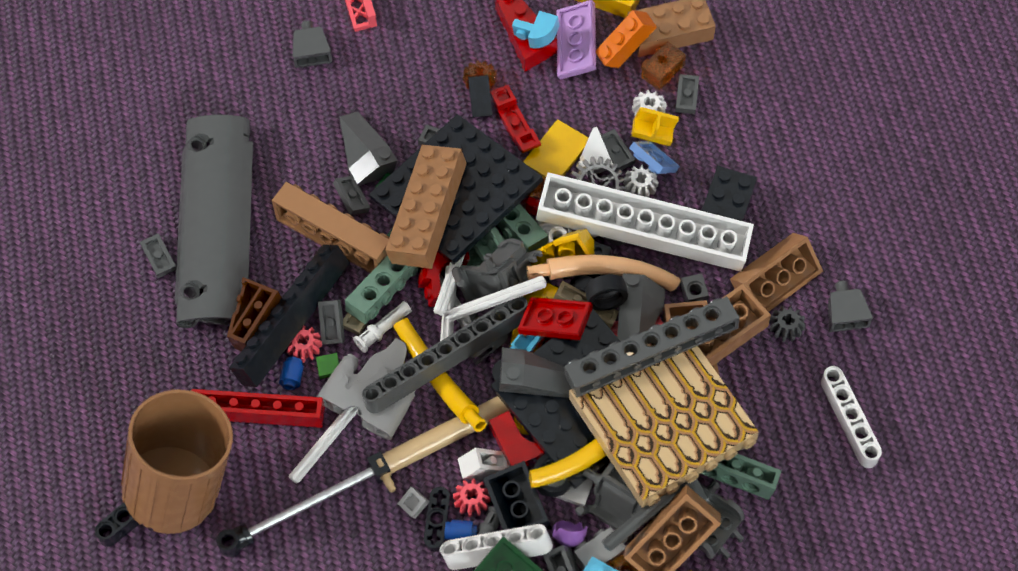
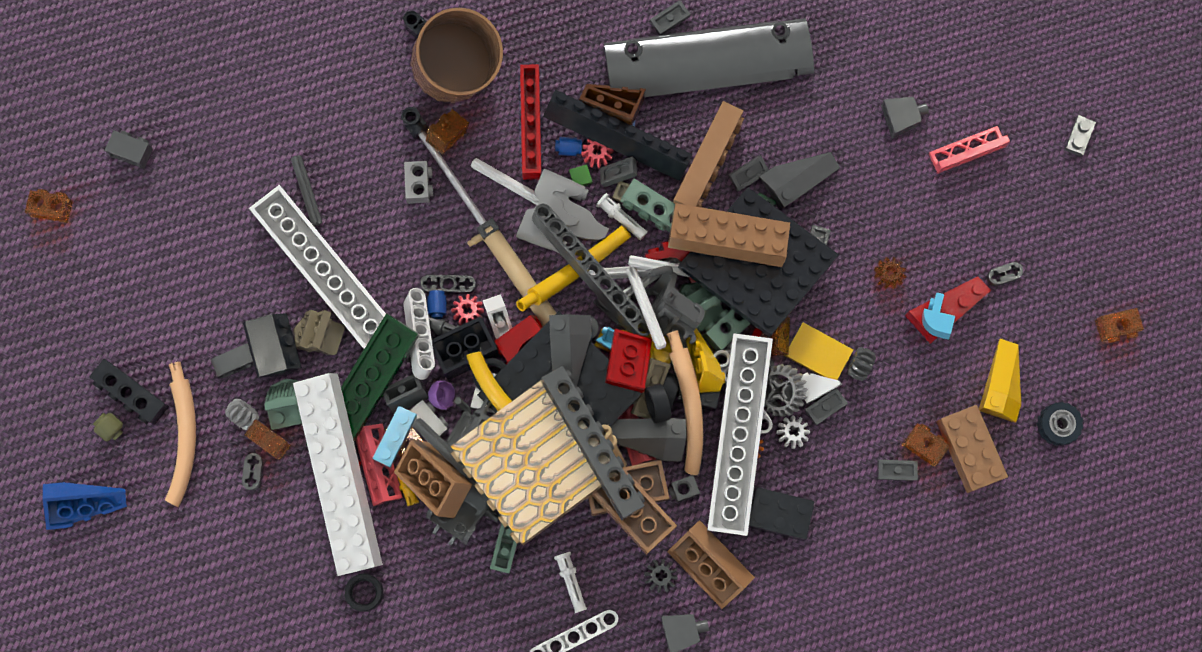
camera: 80 degrees right, 15 degrees up
light grey plate [397,486,430,519] -> none
black tile [468,75,492,118] -> none
red slope [490,85,541,153] -> none
lavender tile [557,0,596,80] -> none
orange brick [596,10,657,68] -> none
medium blue plate [629,141,680,174] -> none
yellow panel [631,107,679,146] -> none
white gear [632,90,667,116] -> none
none -> light grey brick [404,161,433,204]
none -> clear orange brick [426,109,469,155]
none -> white pin [554,552,587,613]
none -> dark grey gear [848,347,876,381]

